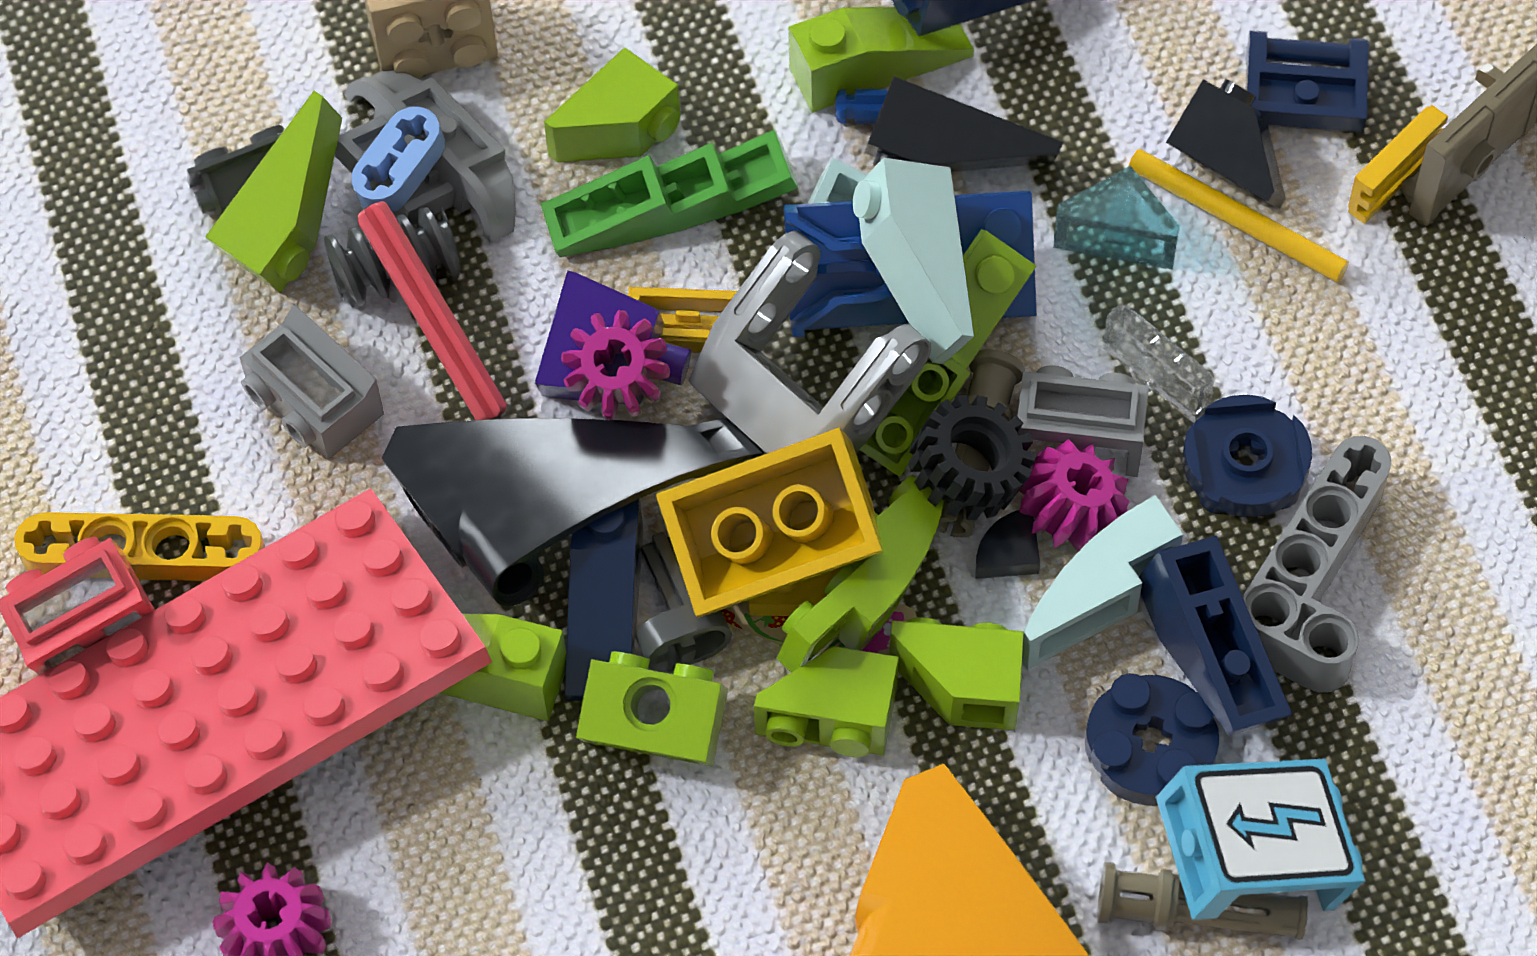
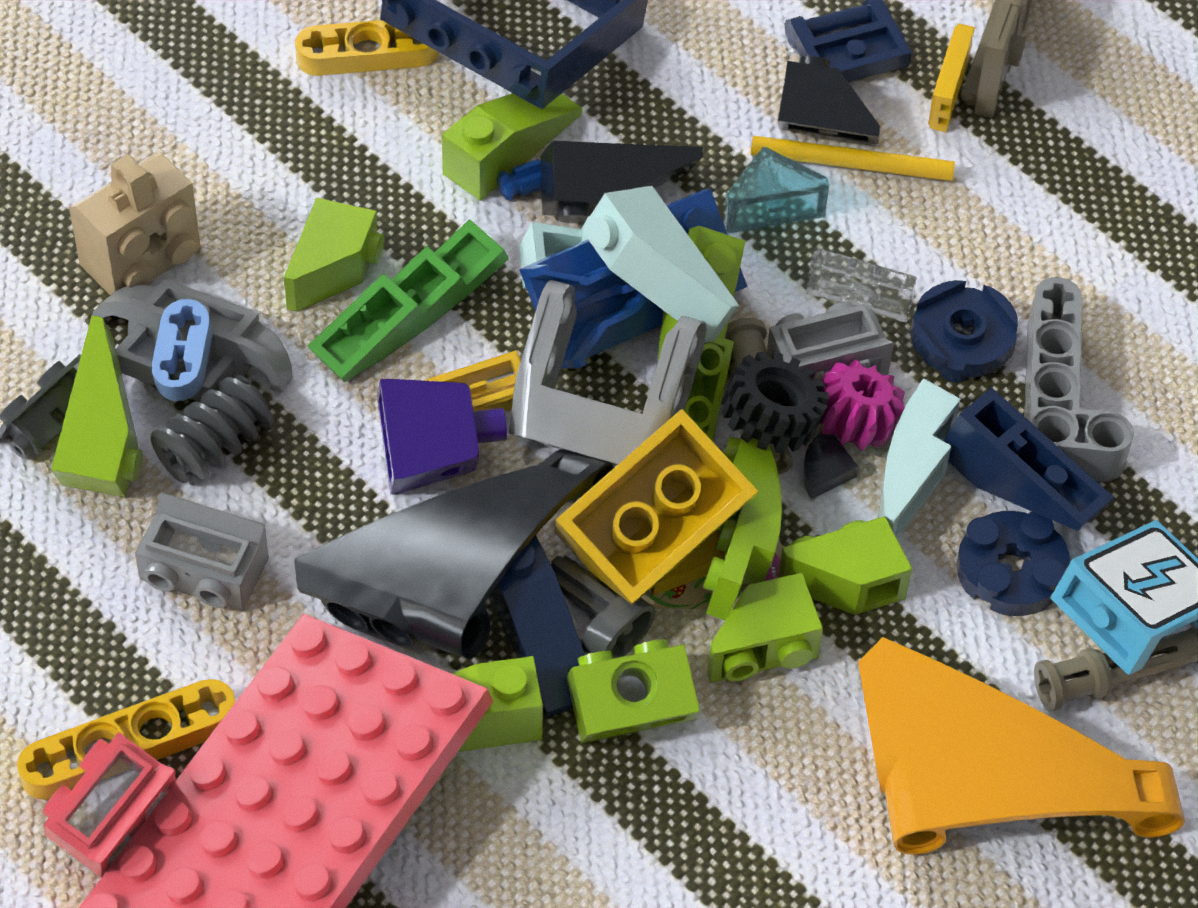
camera: 30 degrees left, 5 degrees down
coral axle [358,201,507,420] -> none
dark pink gear [561,310,670,420] -> none

